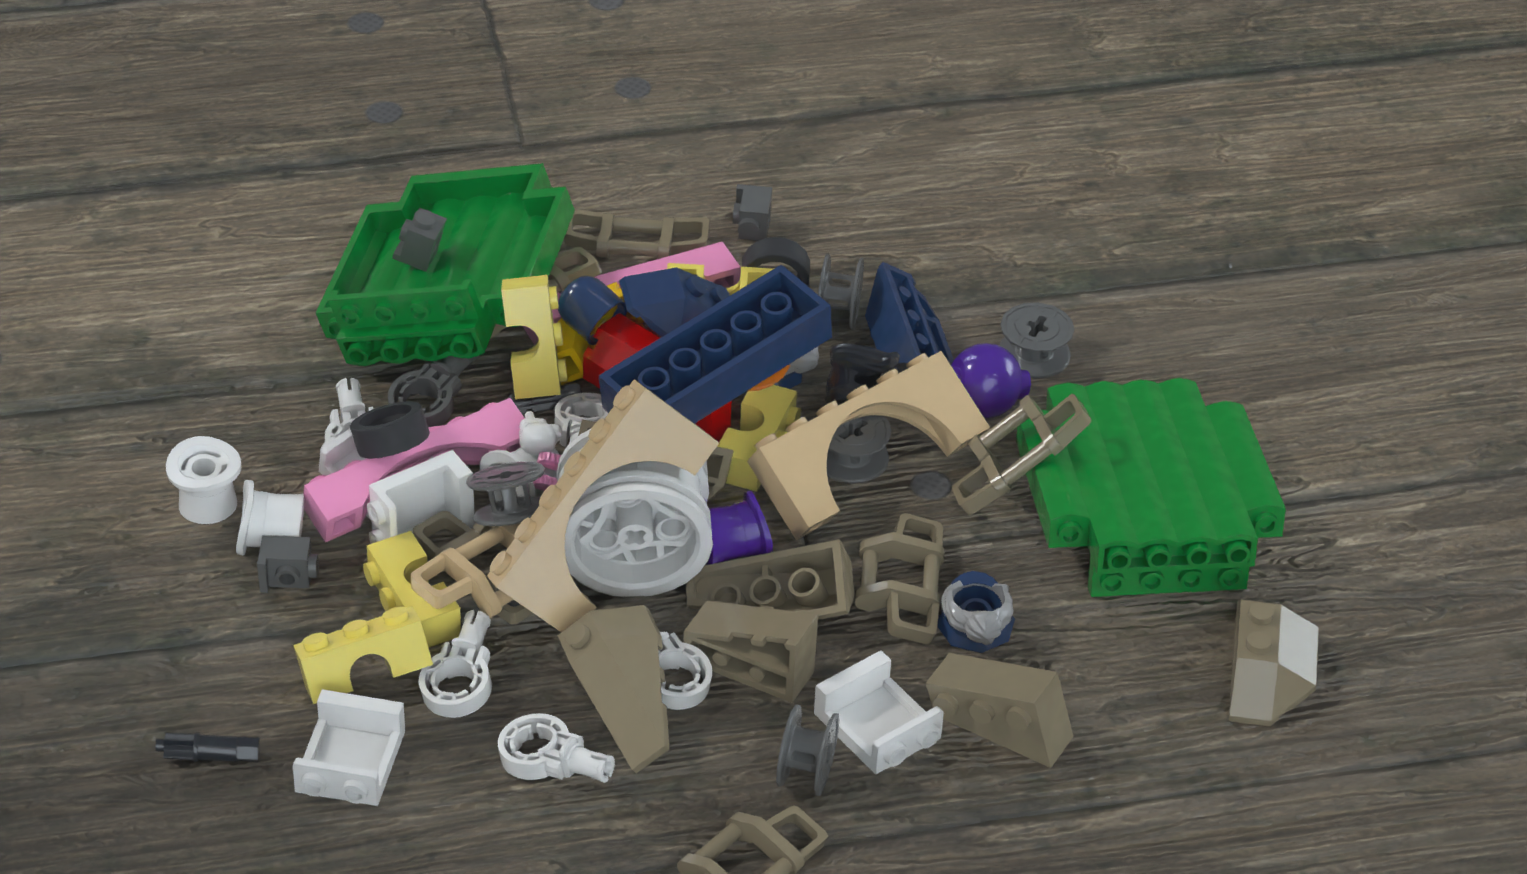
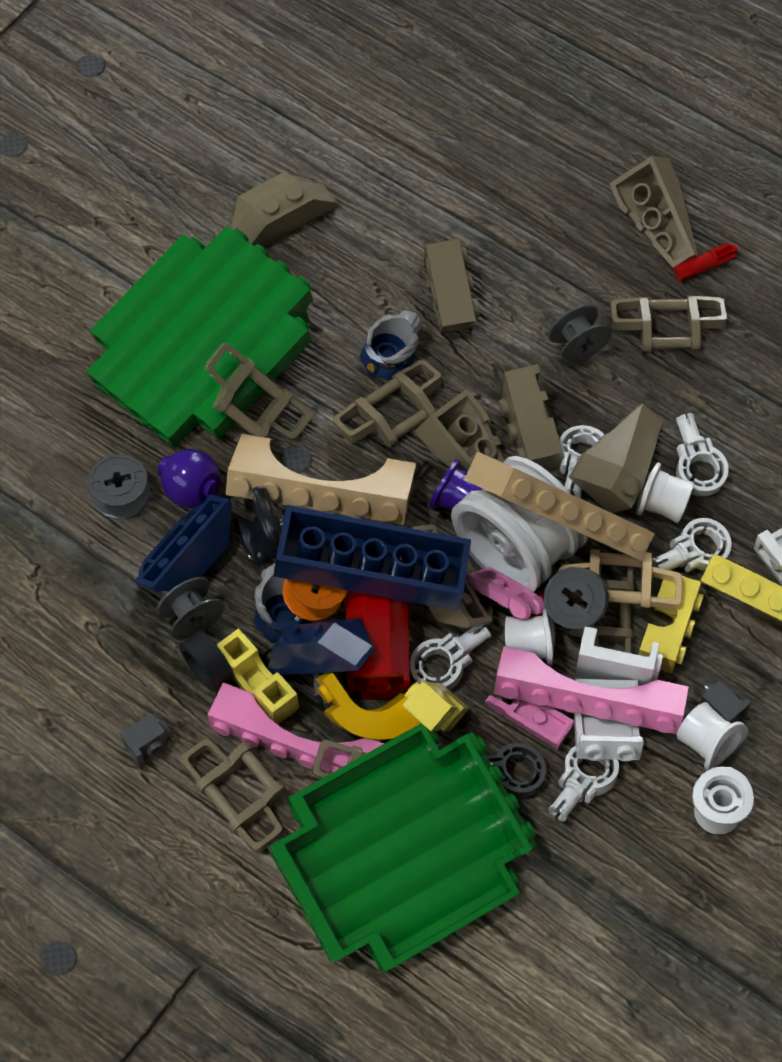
camera: 130 degrees left, 20 degrees up
black tyre [350,401,430,459] -> none
dark grey brick [392,208,447,272] -> none
white piece [519,411,562,455] -> none
dark blue helmet [558,276,627,345] -> none
white panel [814,650,944,774] -> none
none -> white piece [636,462,694,524]

